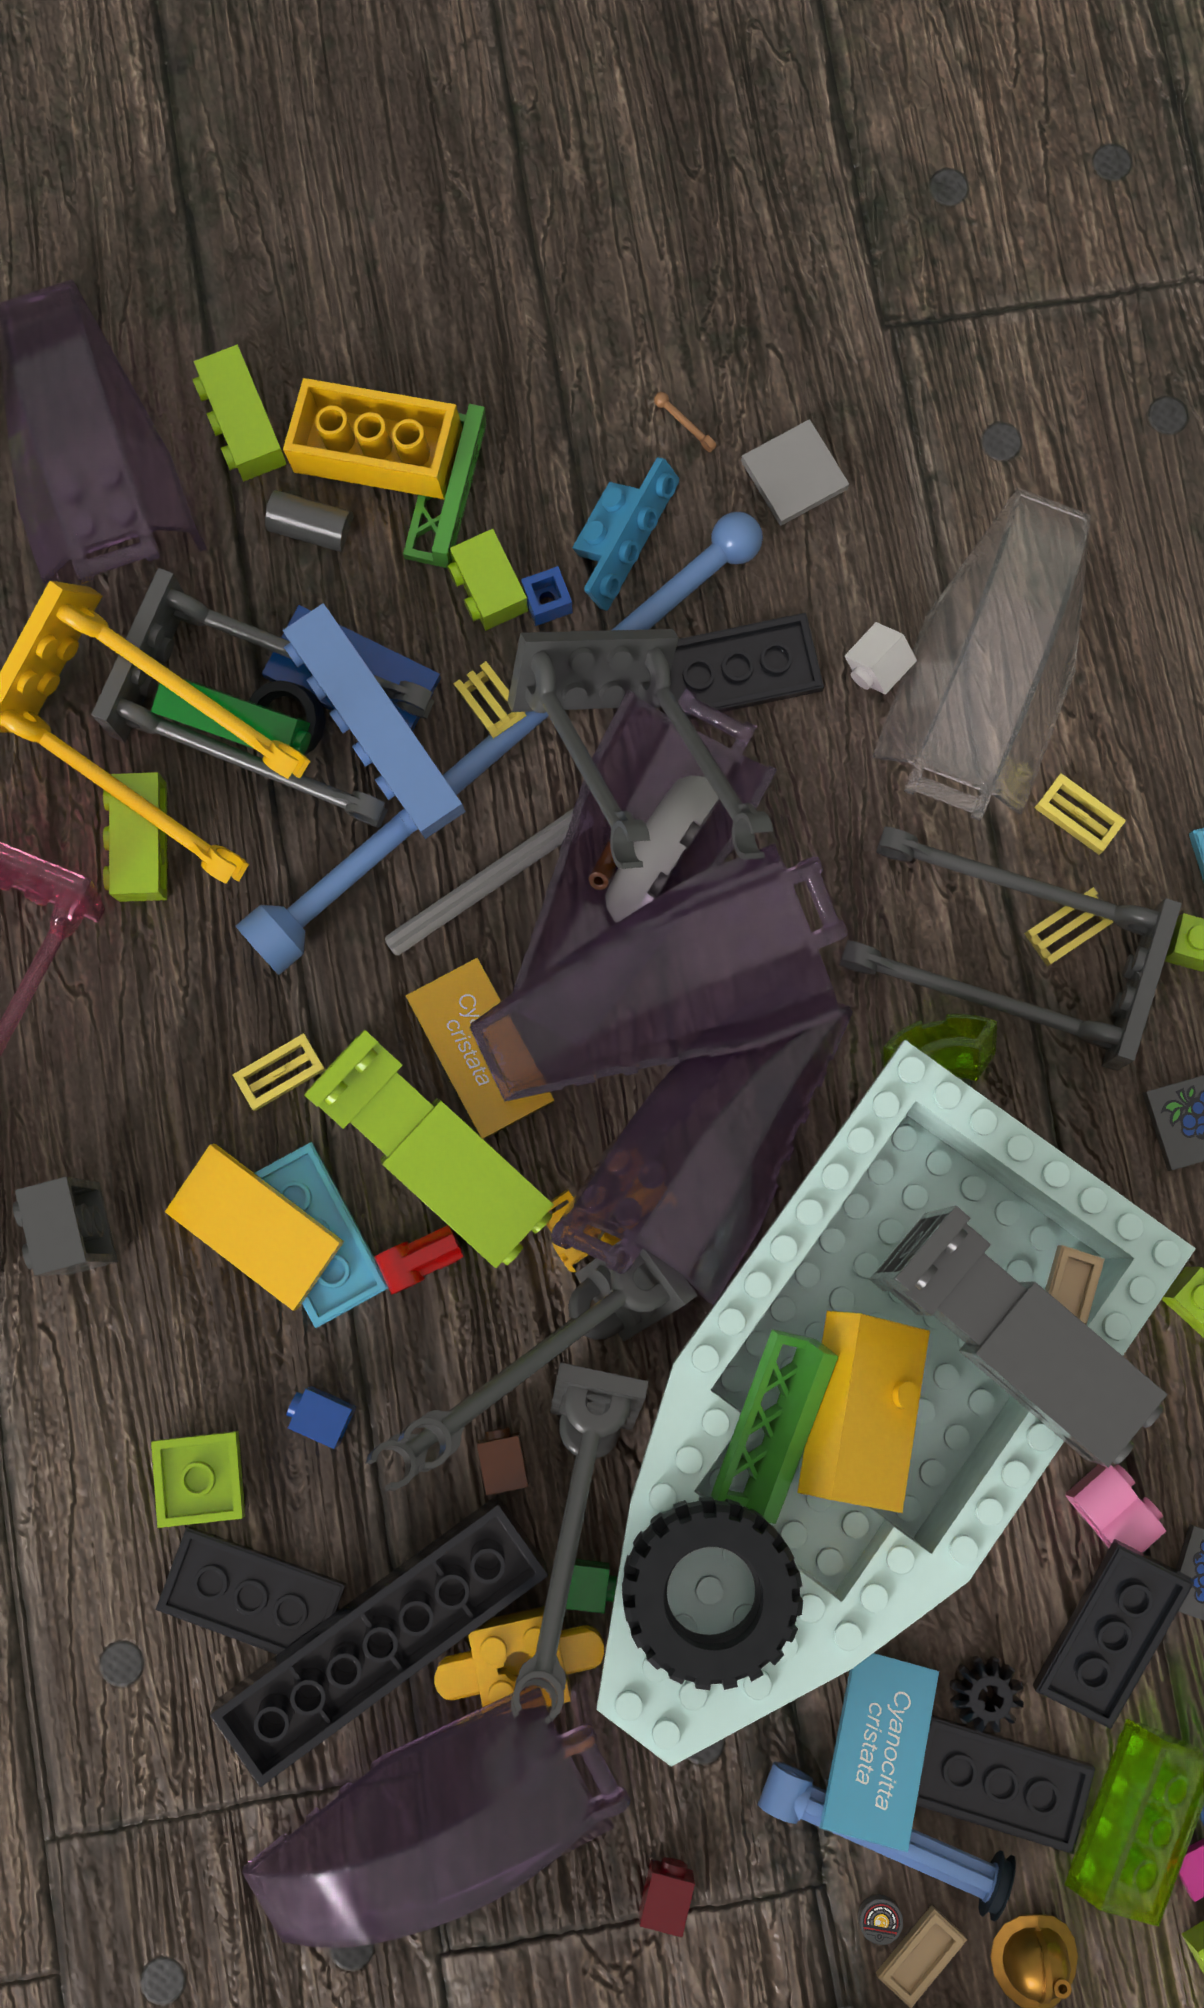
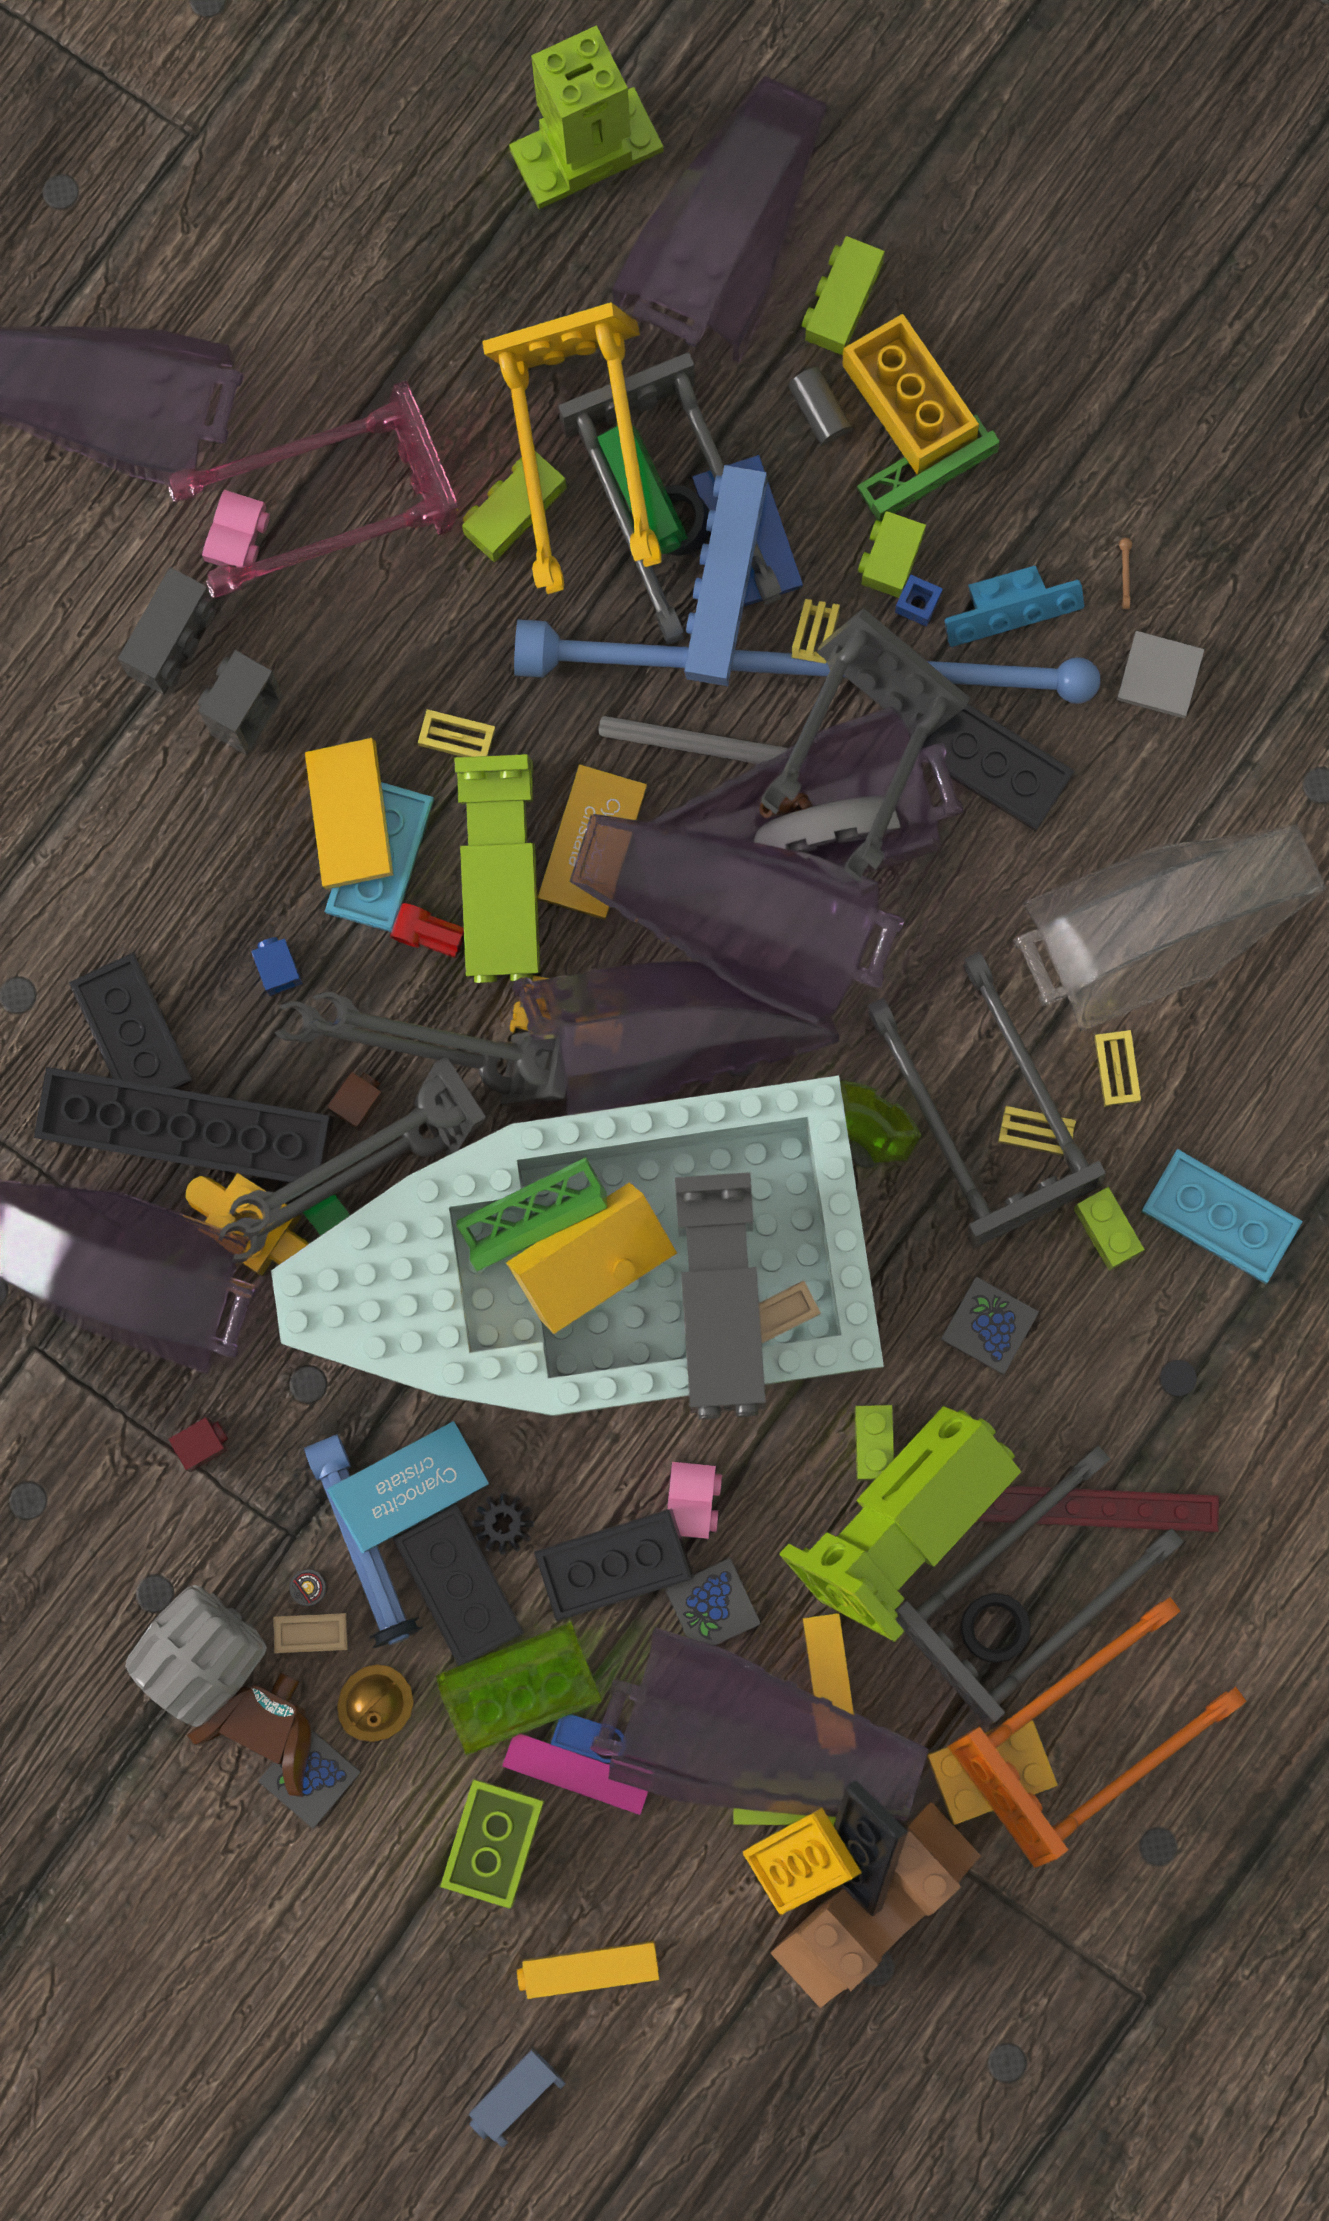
camera: 55 degrees right, 0 degrees up
lime plate [151,1431,245,1528] -> none
black tyre [622,1497,803,1690] -> none
white brick [845,622,917,695] -> none

